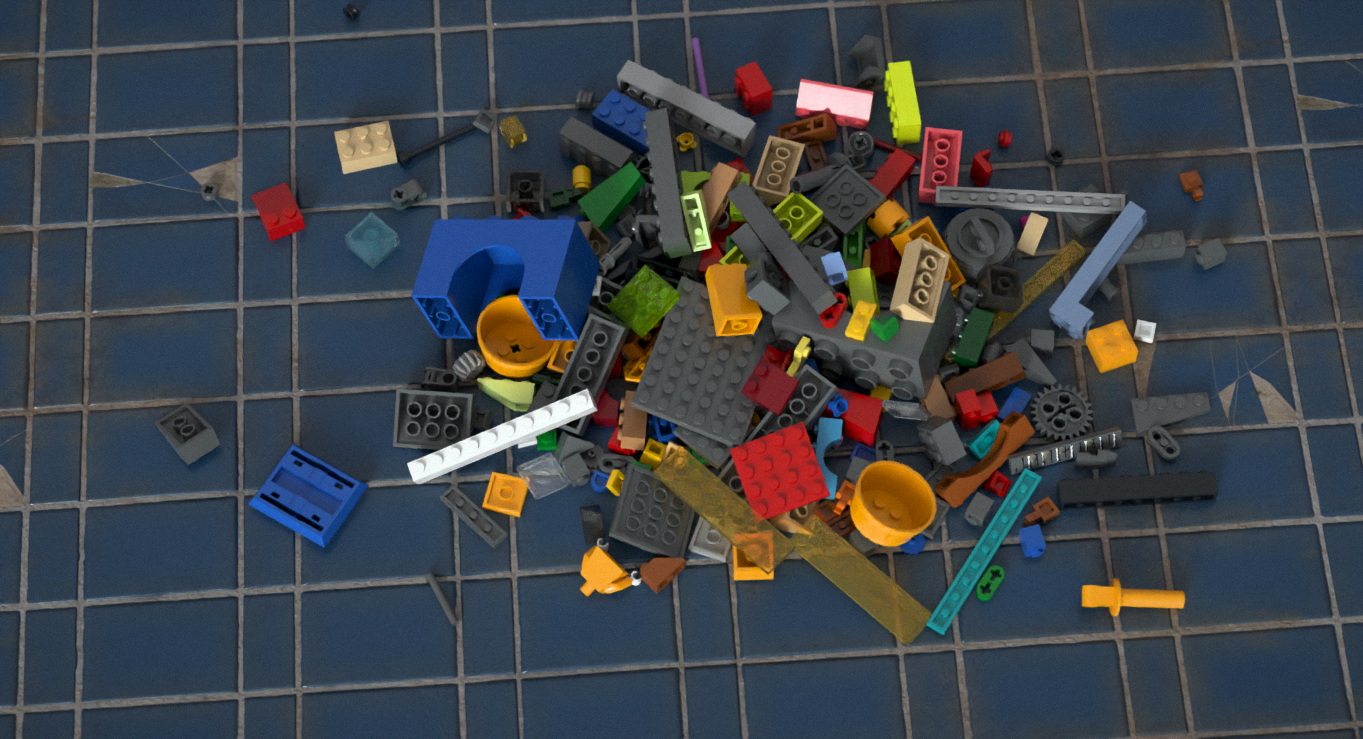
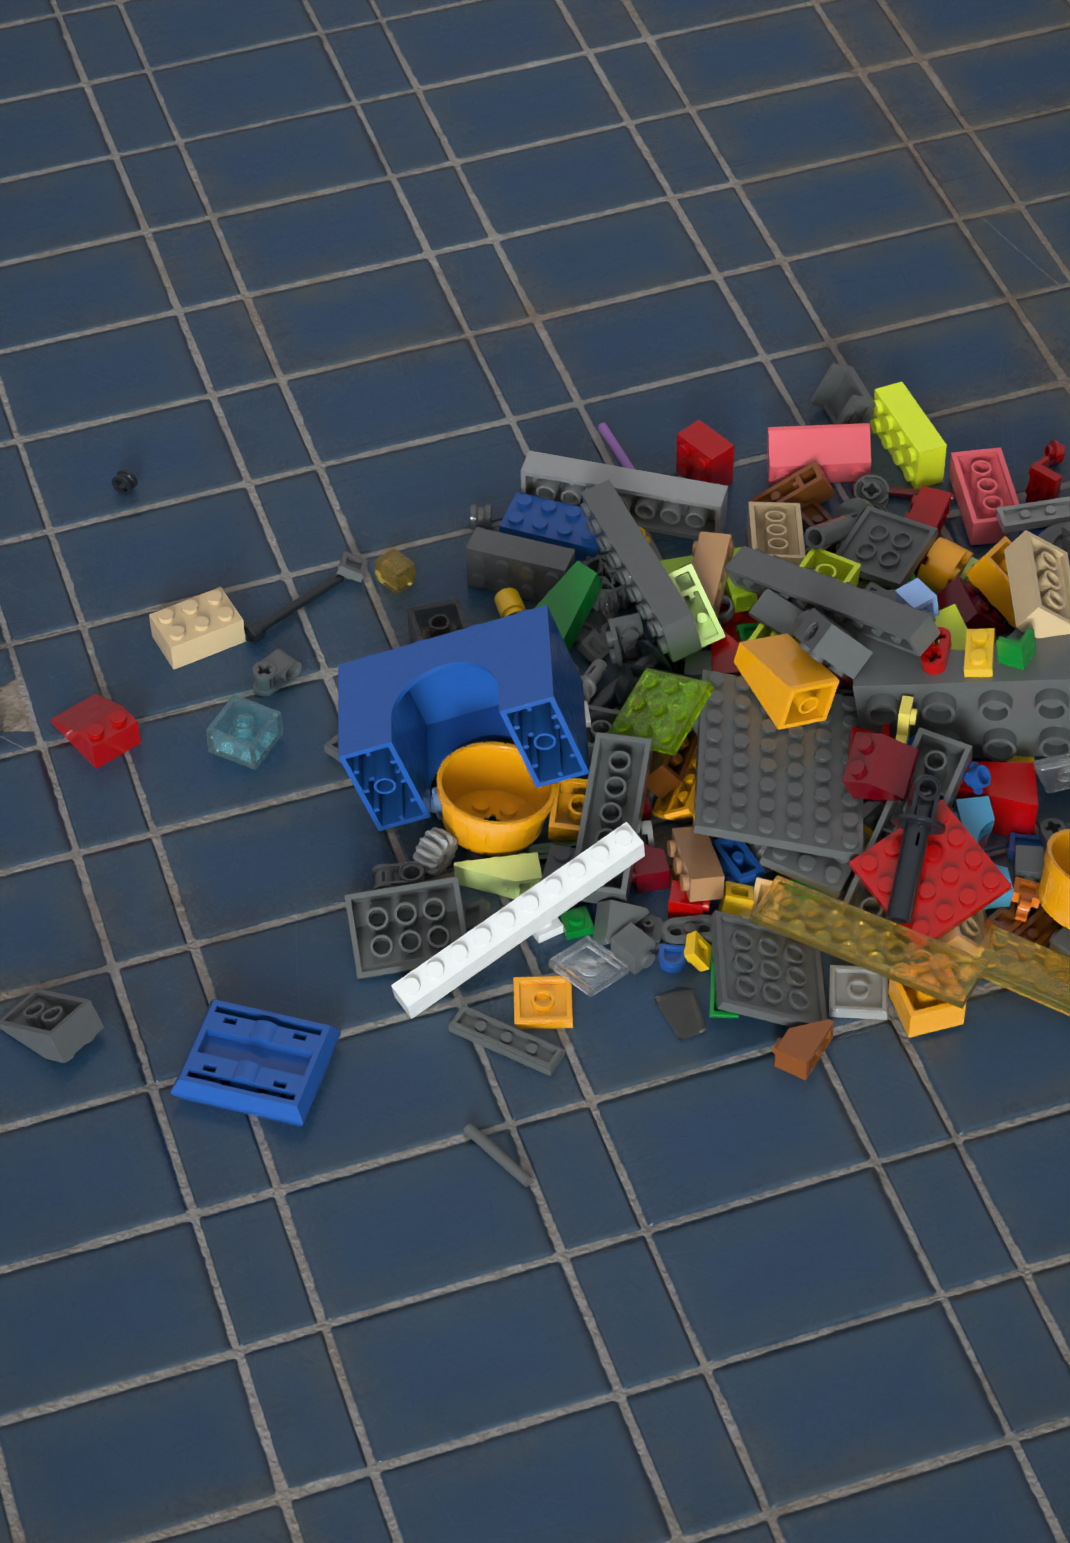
camera: 15 degrees left, 15 degrees down
light orange torso [580,538,642,596] -> none
none -> light grey tile [640,820,655,847]
none -> black piece [886,775,946,924]

